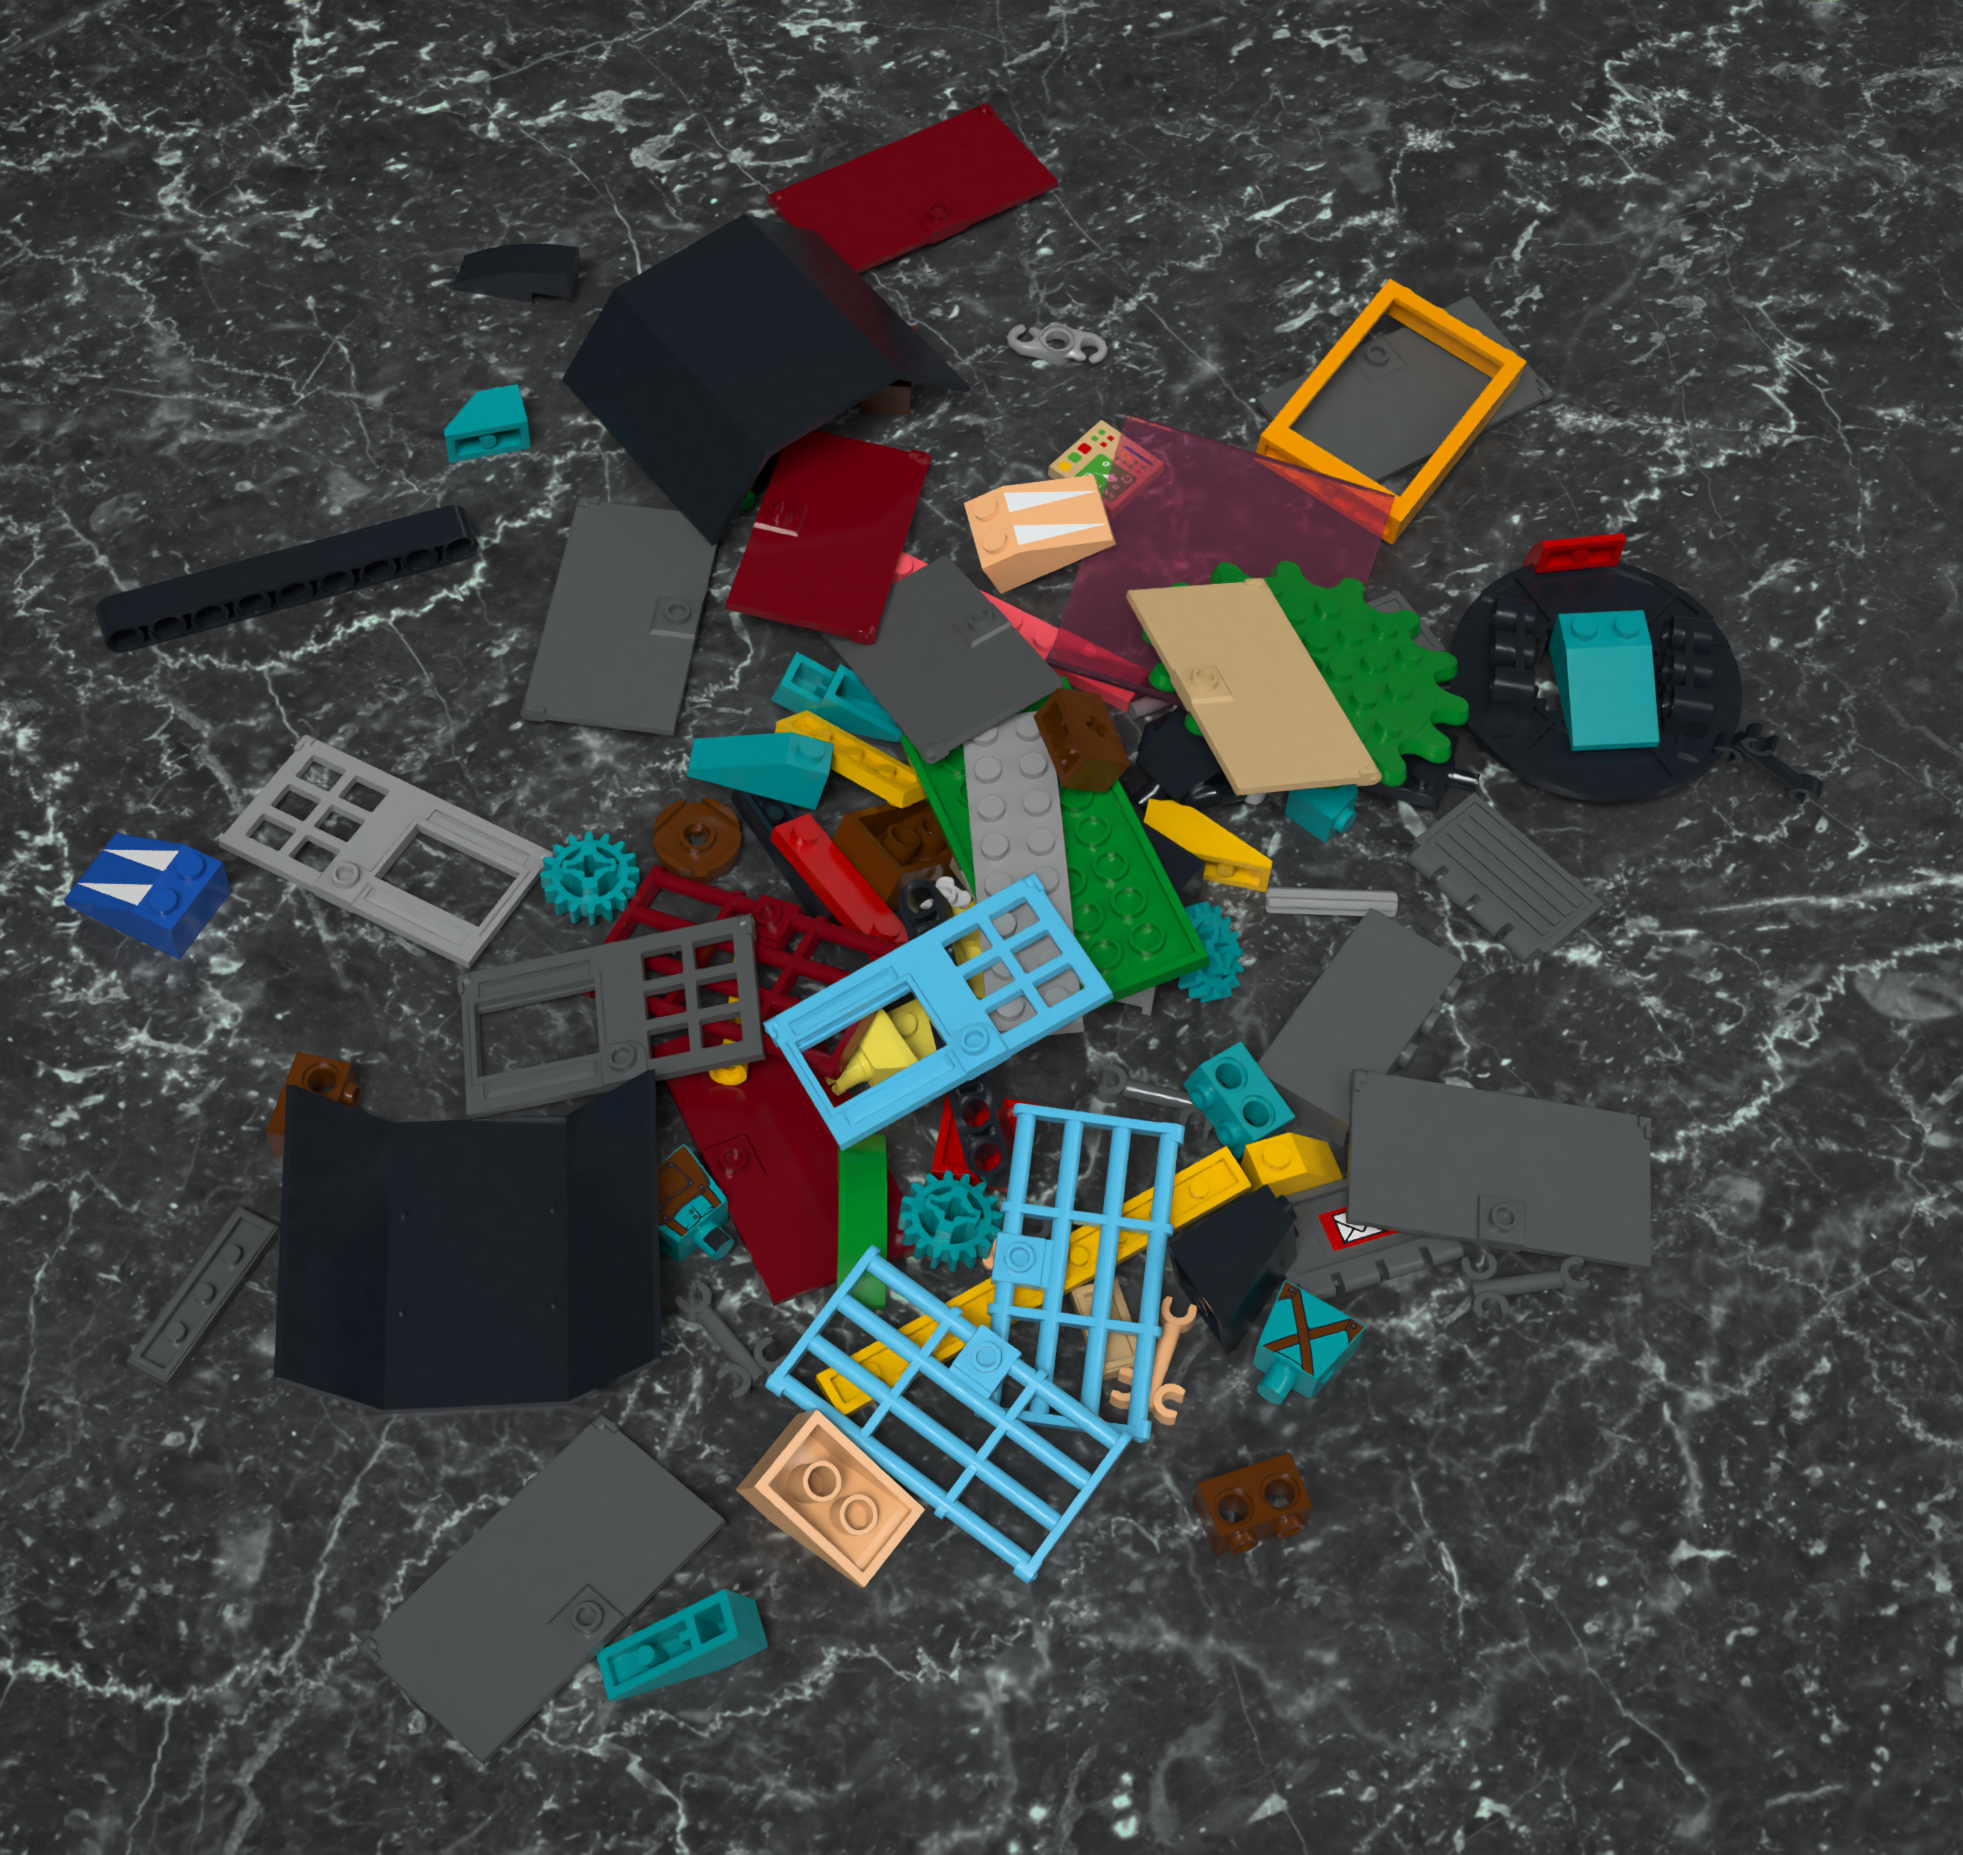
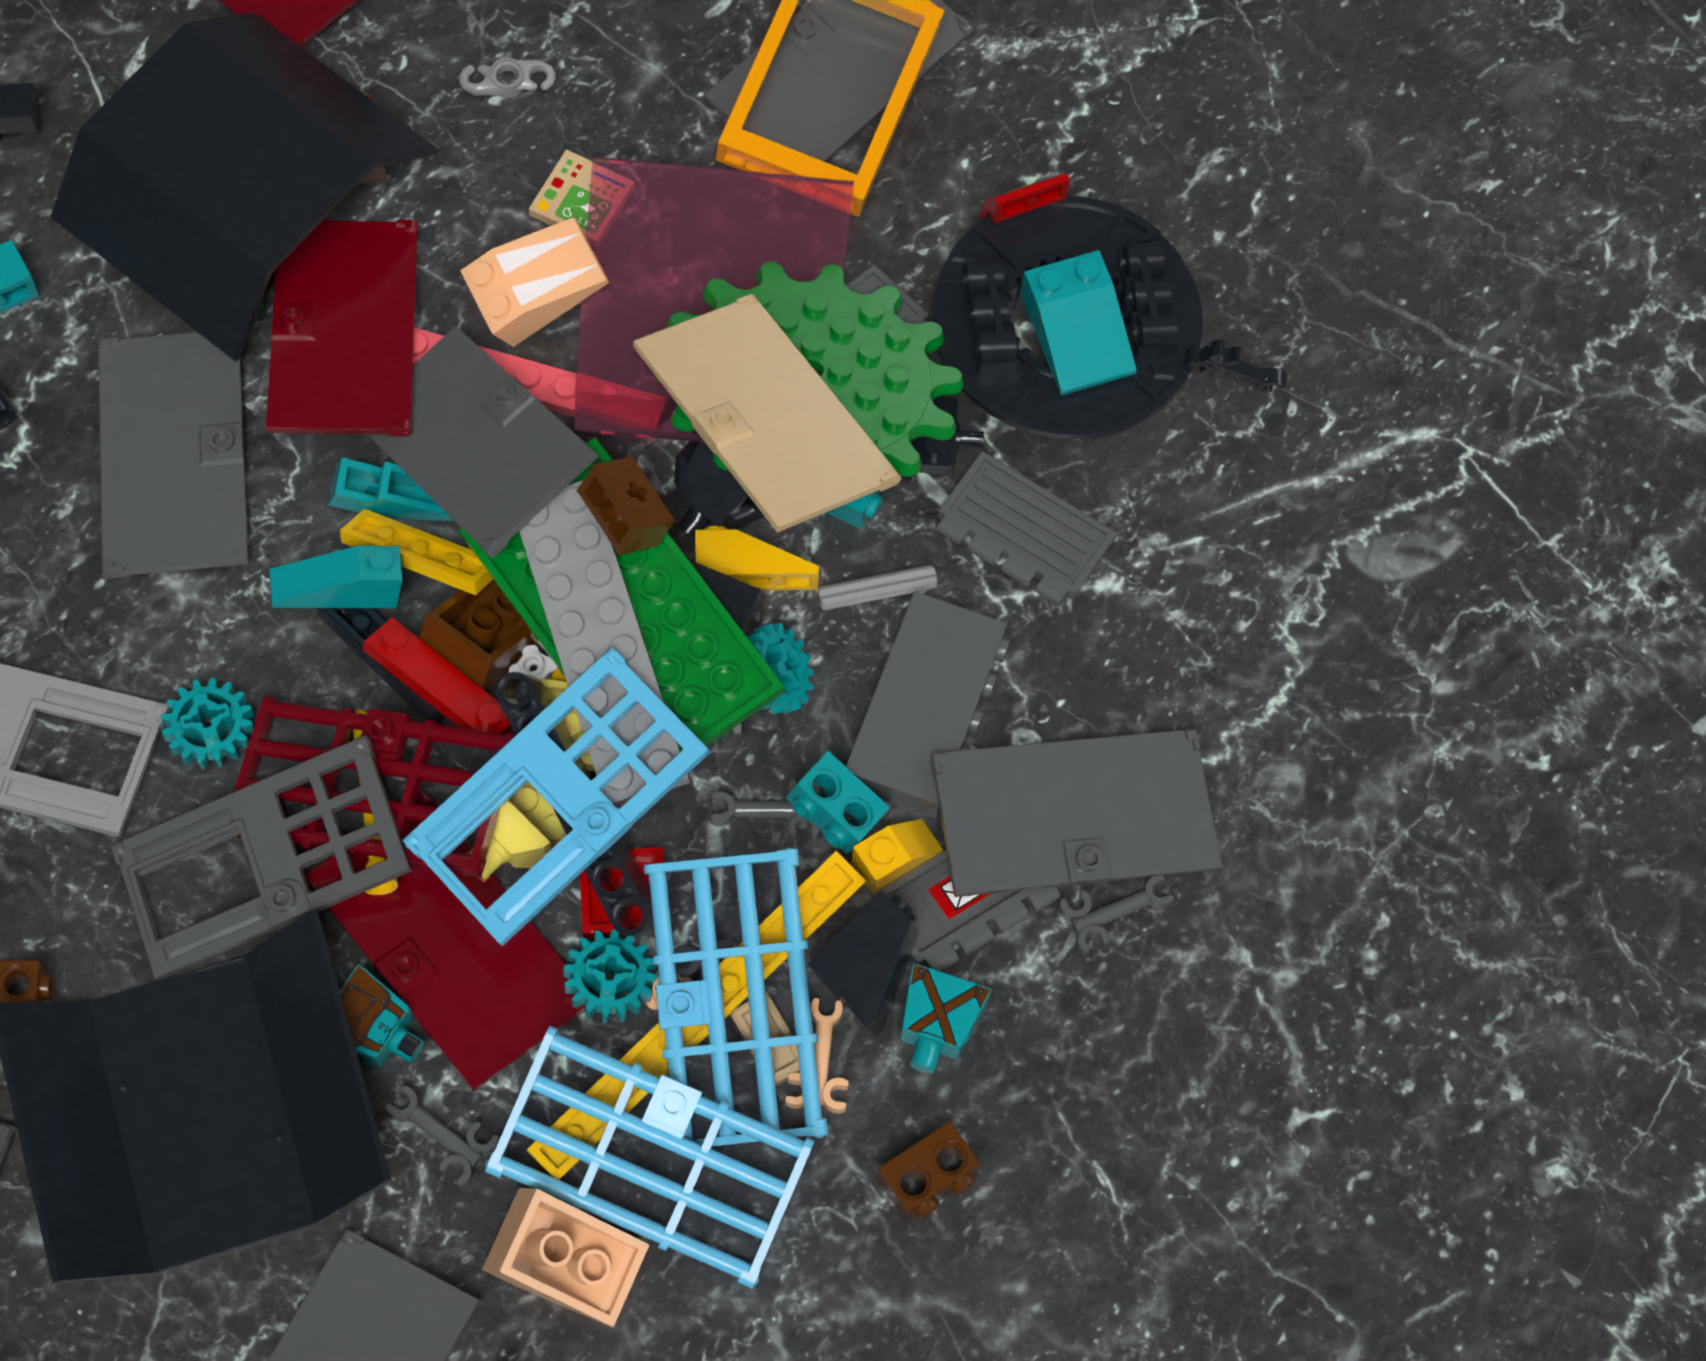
camera: 15 degrees left, 10 degrees up
reddish brown plate [653,798,742,884] -> none
green slope [836,1134,887,1310] -> none

